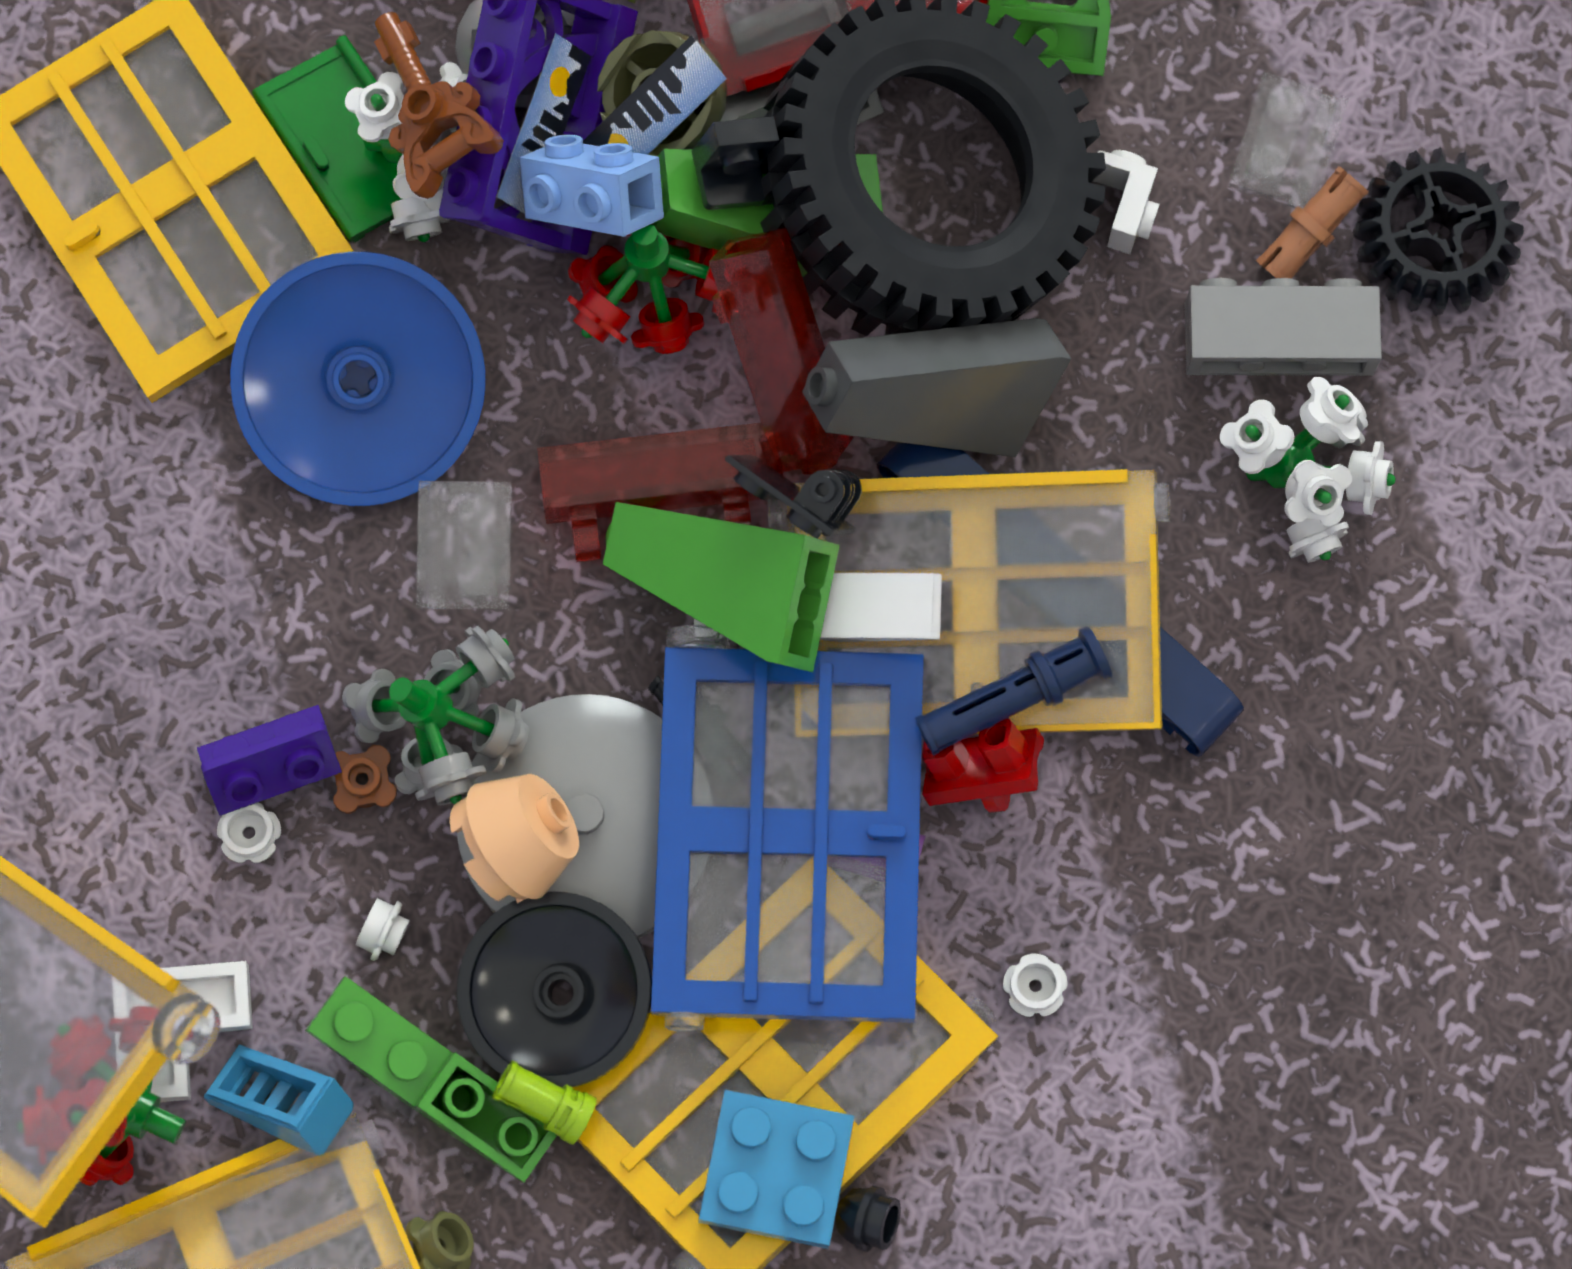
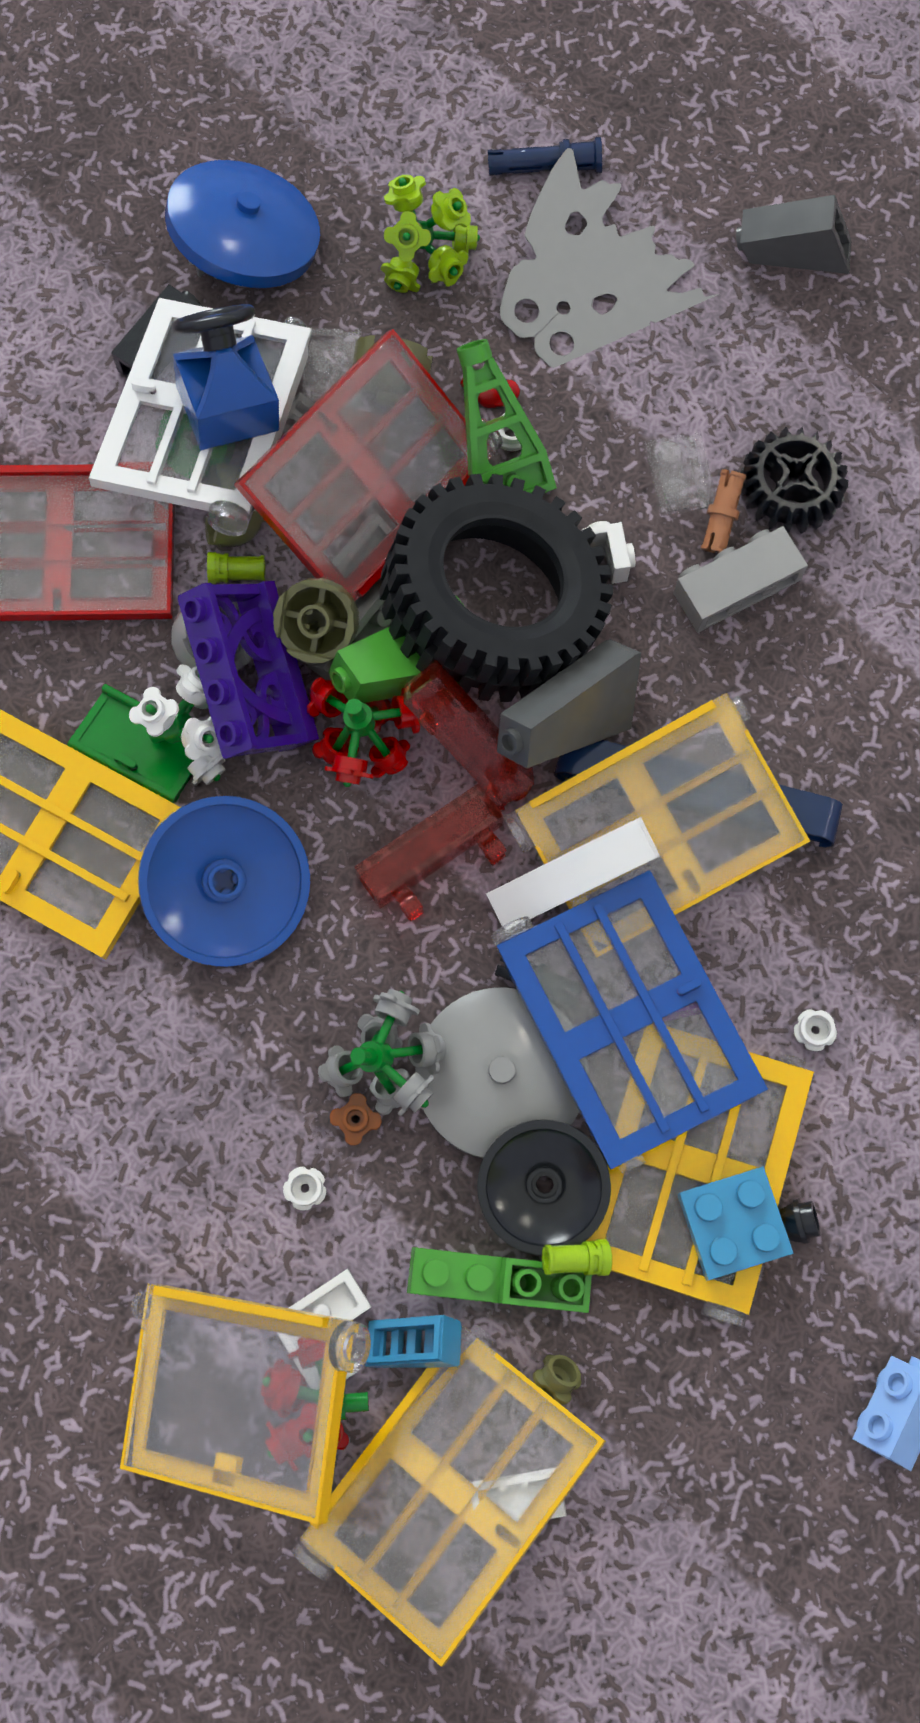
camera: 25 degrees left, 0 degrees up
dark purple bracket [197,705,342,816] -> none
white plate [355,898,410,961] -> none
dark orange piece [374,12,504,199] -> none
clear plate [416,481,512,610] -> none
light nougat cone [450,774,579,903] -> none
sticker [497,33,591,214] -> none
light blue brick [520,135,664,237] -> none
sticker [583,35,727,155] -> none
bright green slope [603,502,840,672] -> none
black bracket [691,116,779,210] -> none
black hinge [724,455,862,538] -> none
dark blue pin [915,626,1113,756] -> none
red hips [921,718,1044,813] -> none
white plant [1220,377,1396,563] -> none

